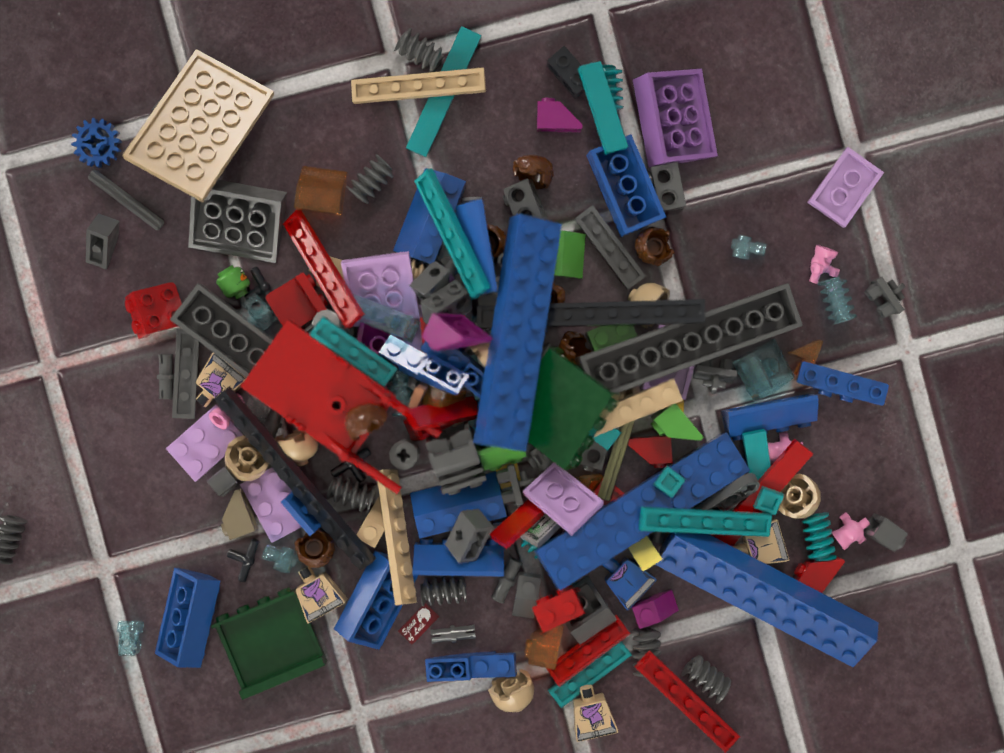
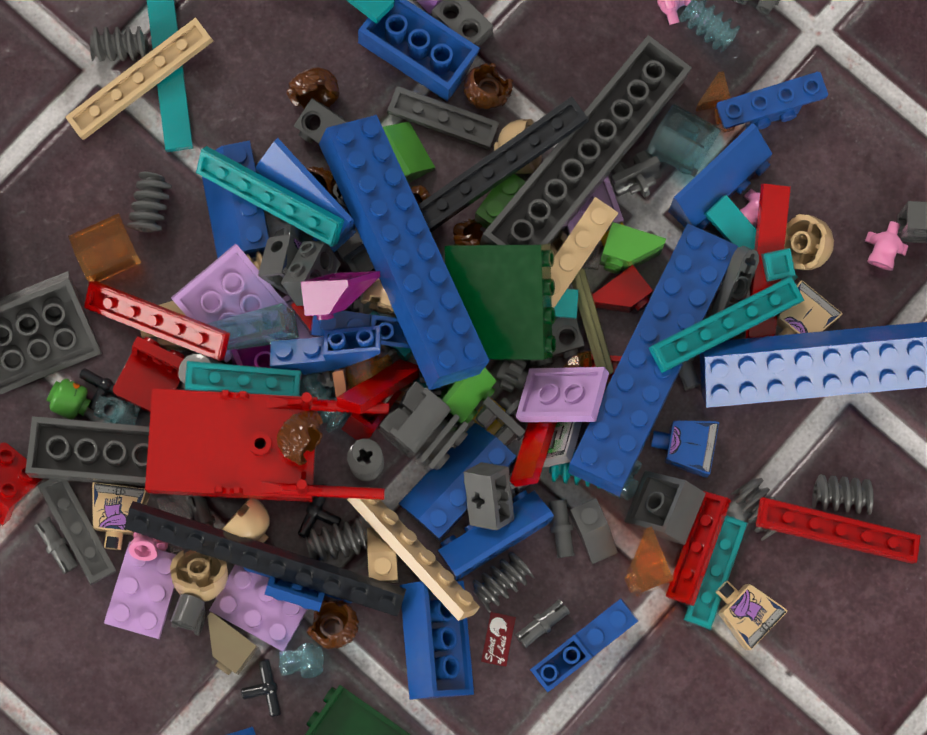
camera: 30 degrees left, 10 degrees down
torso [296,566,347,623] -> none
tan cylinder [488,669,534,712] -> none
red bracket [532,585,585,633] -> none
magenta slope [537,98,582,132] -> none
light yellow slope [628,536,662,571] -> none
magenta slope [631,589,679,629] -> none
teal tile [653,466,685,498] -> none
clear light blue plate [731,235,767,260] -> none
red slope [793,556,845,593] -> none
teal piece [802,513,837,561] -> none

